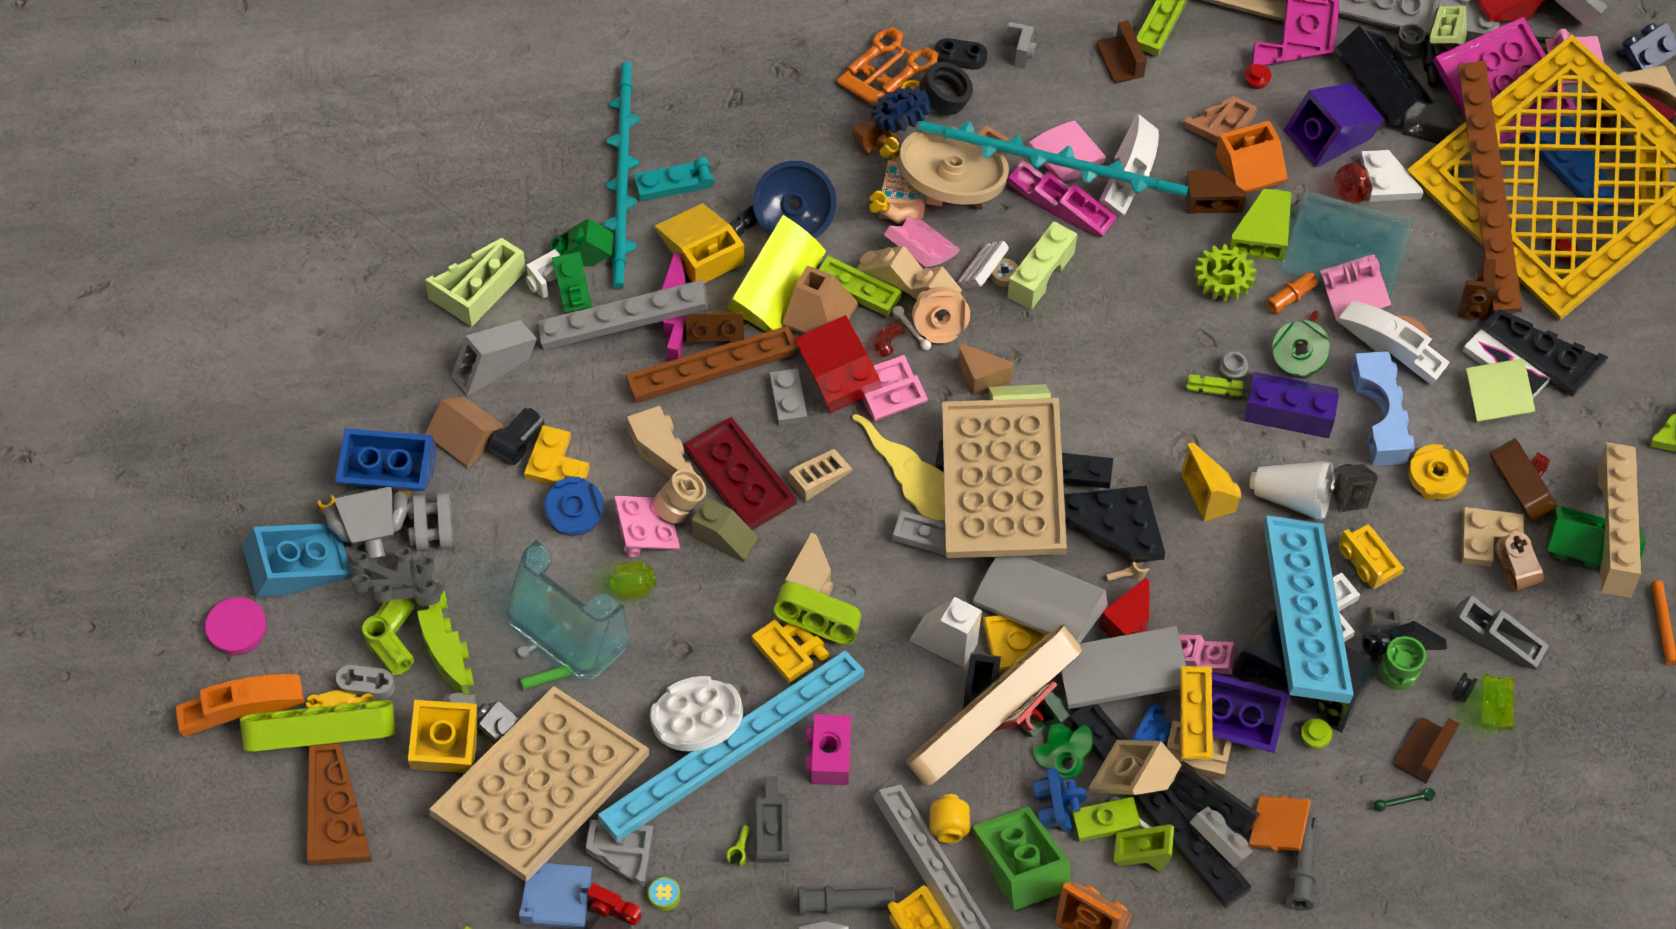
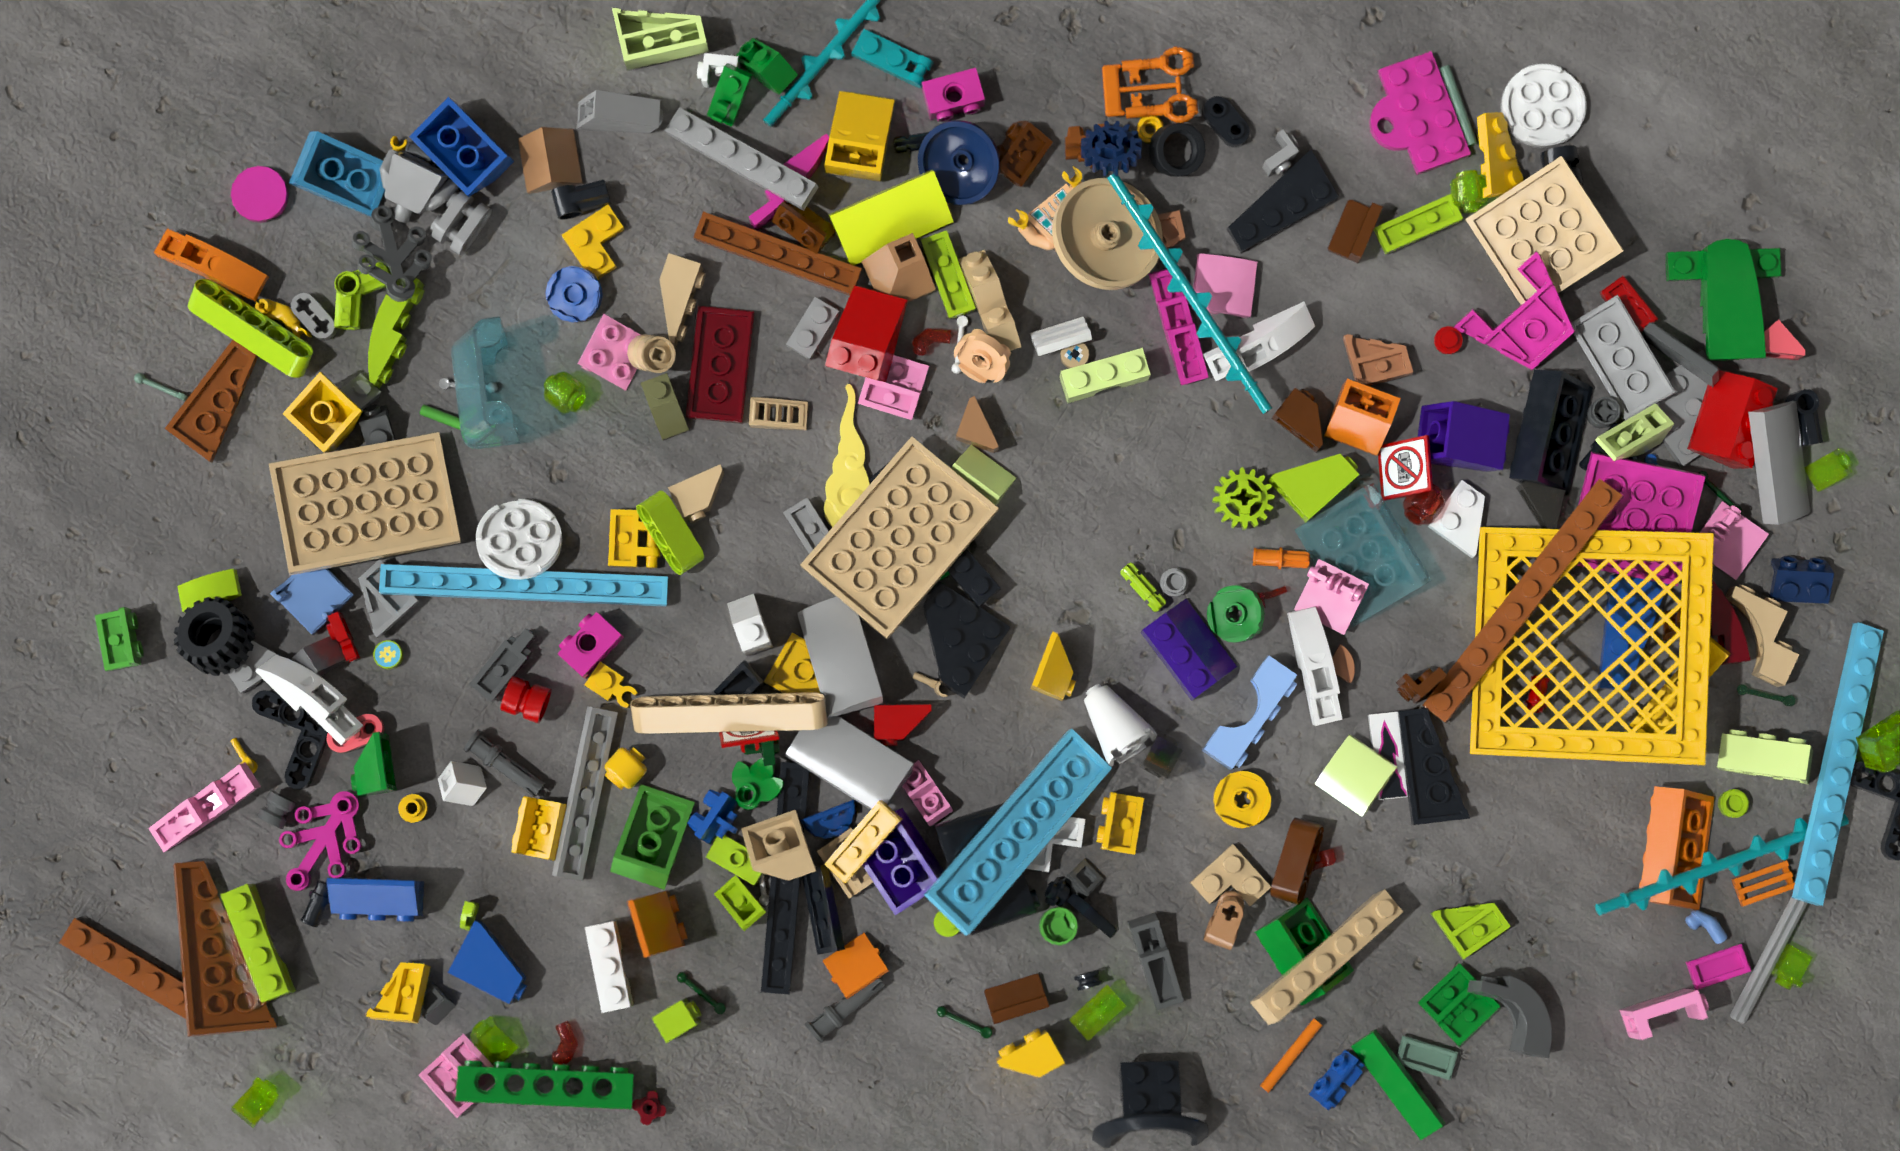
camera: 40 degrees right, 25 degrees up
lime hand [727,825,750,867] -> none
bright pink slope [884,217,960,267] -> none
light grey plate [1190,807,1253,868] -> none
none -> sand green hinge [134,373,189,401]
none -> red wheel [500,676,552,724]
none -> yellow plate [584,662,638,708]
none -> dark pink brick [922,68,985,122]
none -> yellow slope [996,1028,1065,1078]
none -> reddish brown bracket [997,121,1053,187]
none -> black piece [1092,1061,1209,1148]
none -> black wing [1227,150,1339,253]
none -> piece [1378,435,1433,501]

